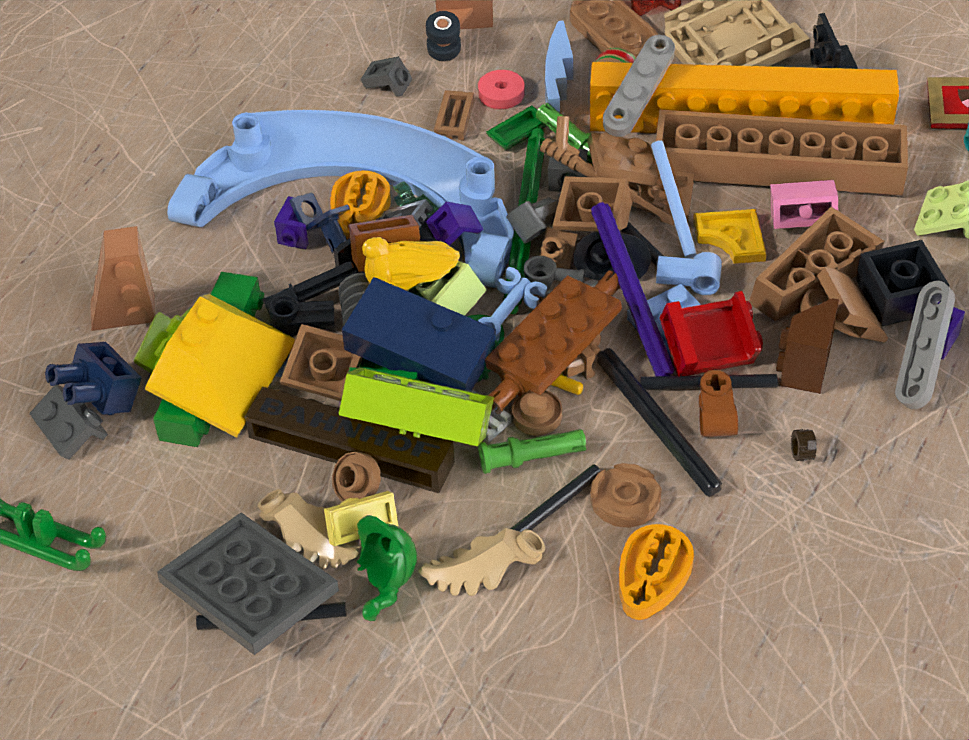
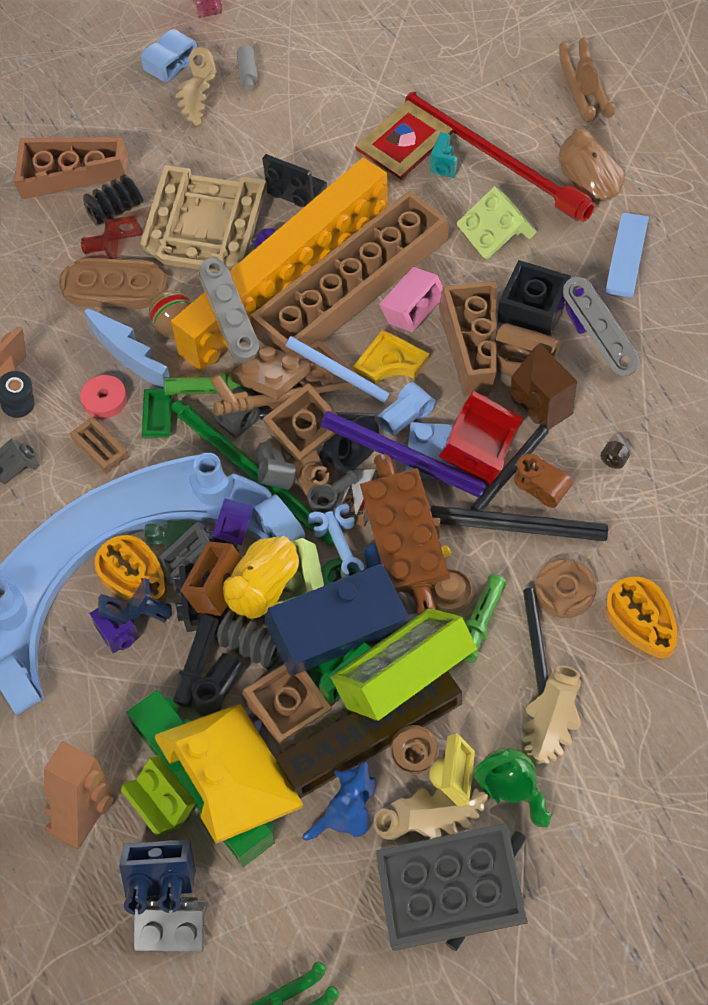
camera: 50 degrees left, 10 degrees up
none -> blue animal [302,763,376,841]

